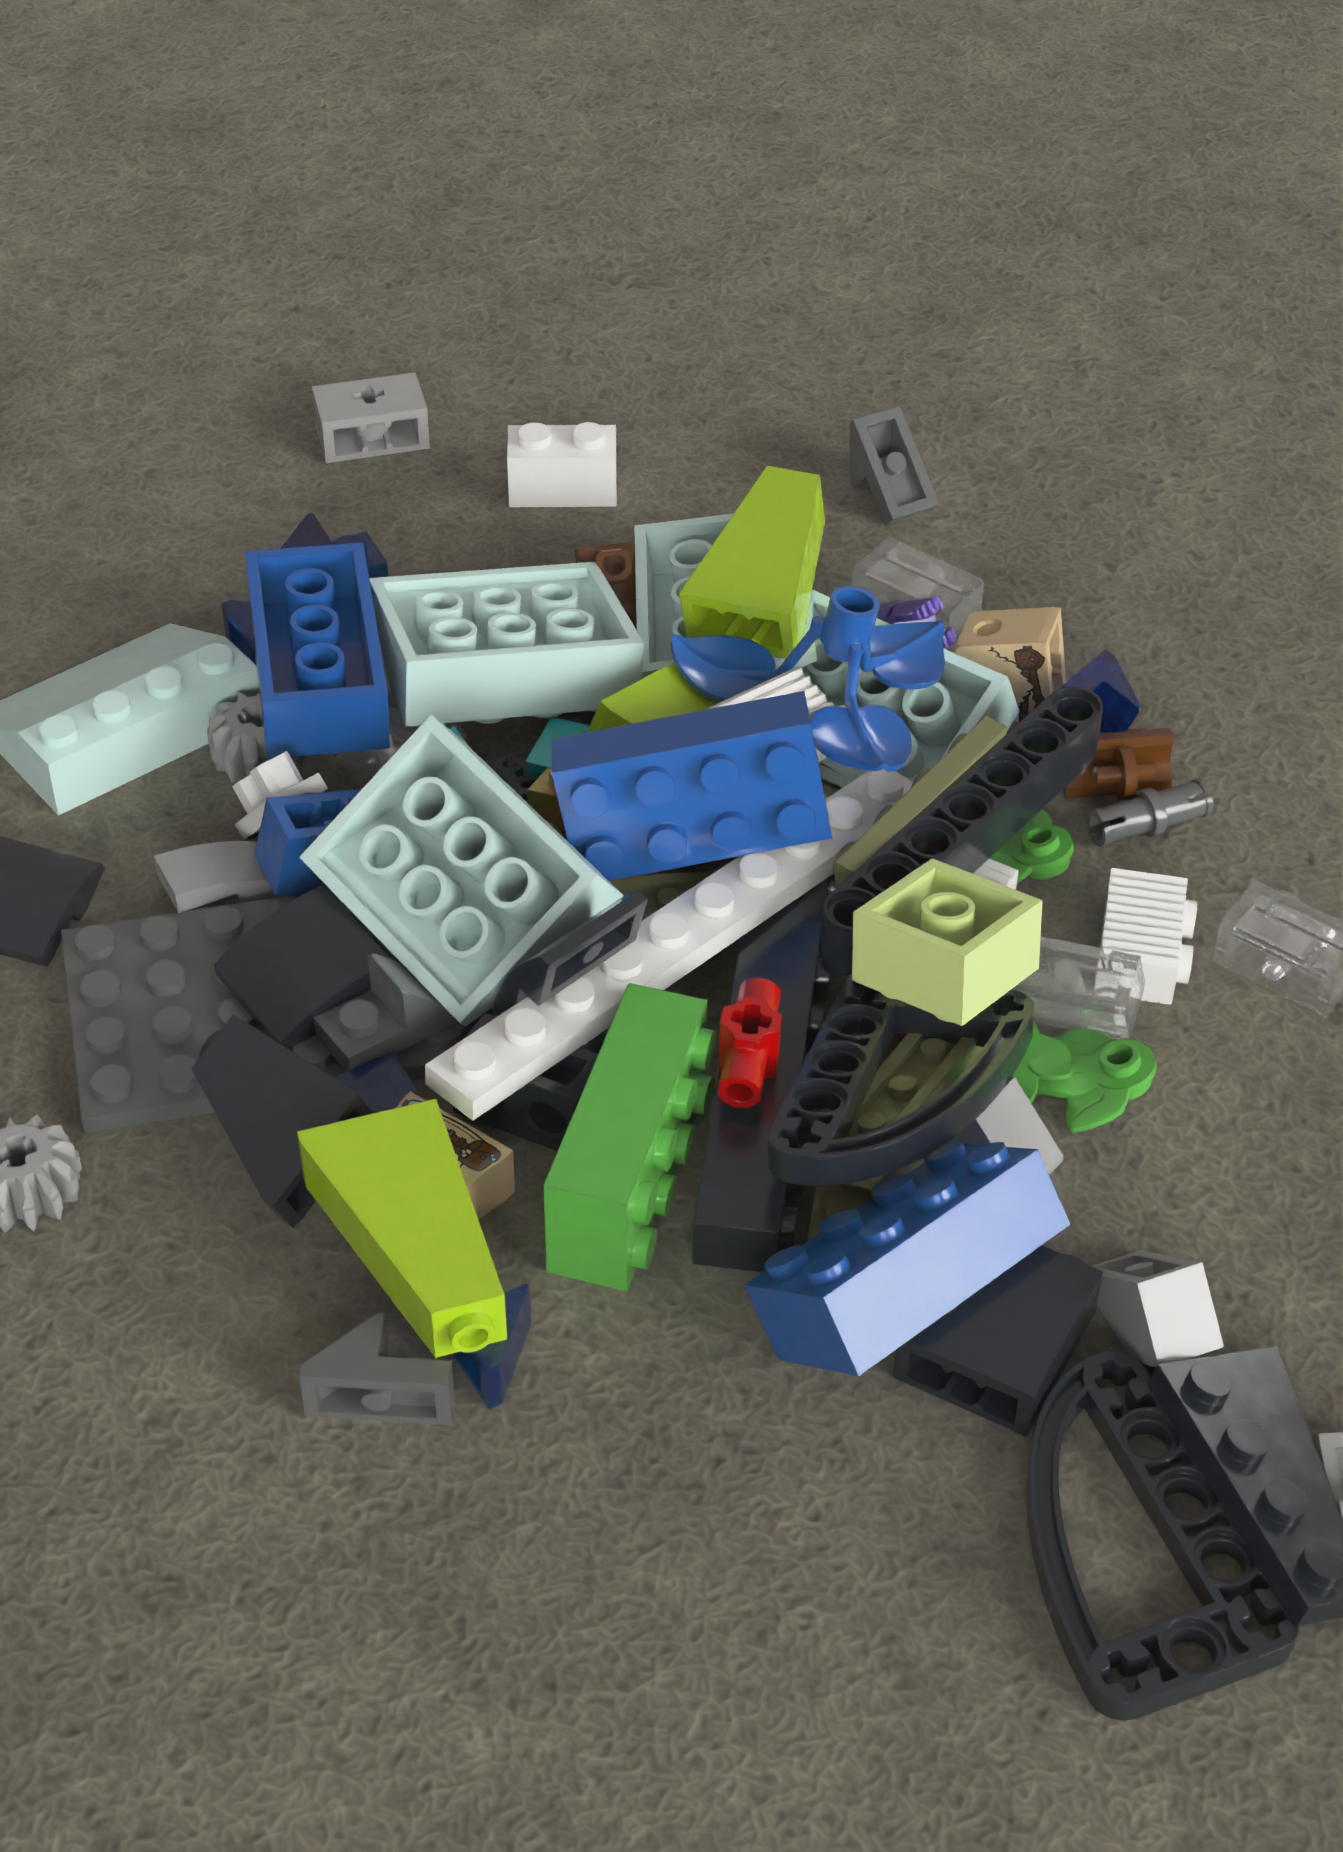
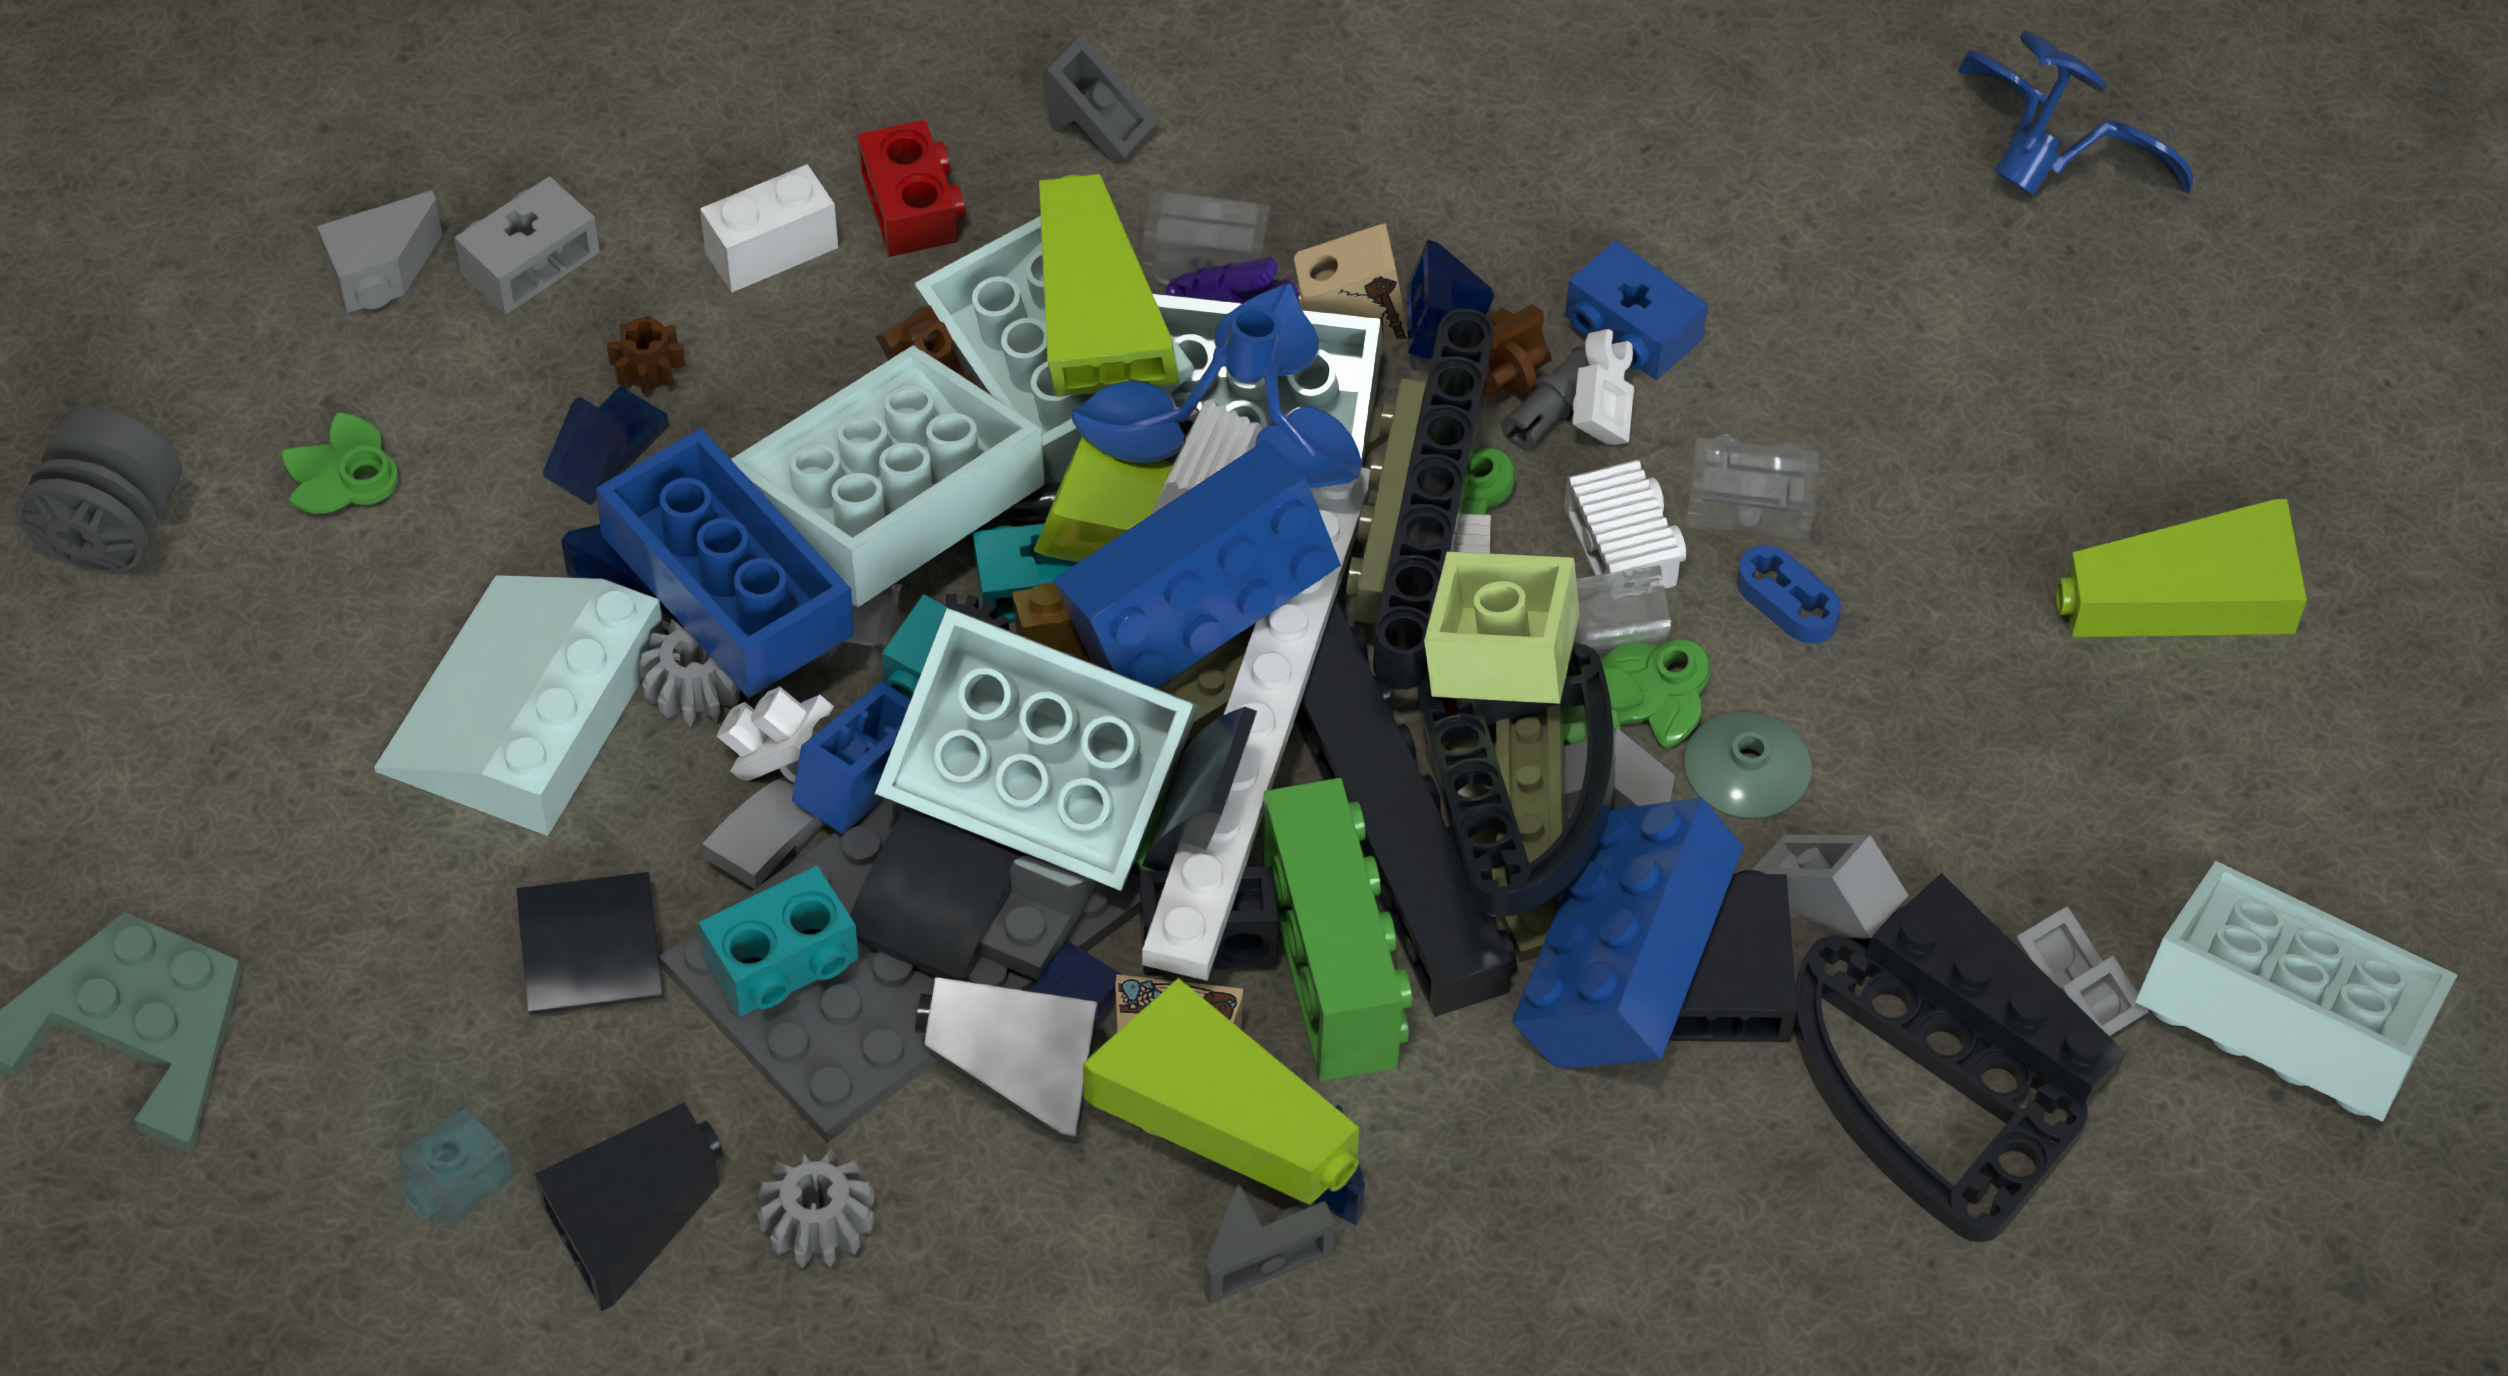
camera: 30 degrees left, 10 degrees up
red axle [718,978,782,1108] -> none
none -> bright green plate [282,412,398,514]
none -> light grey slope [317,190,443,313]
none -> reddish brown gear [607,316,686,393]
none -> teal brick [698,865,859,1017]
none -> red brick [857,119,966,257]
none -> blue brick [1565,240,1708,381]
none -> white plate [1573,329,1634,445]
none -> sand green dish [1684,711,1812,820]
none -> blue beam [1736,545,1841,644]

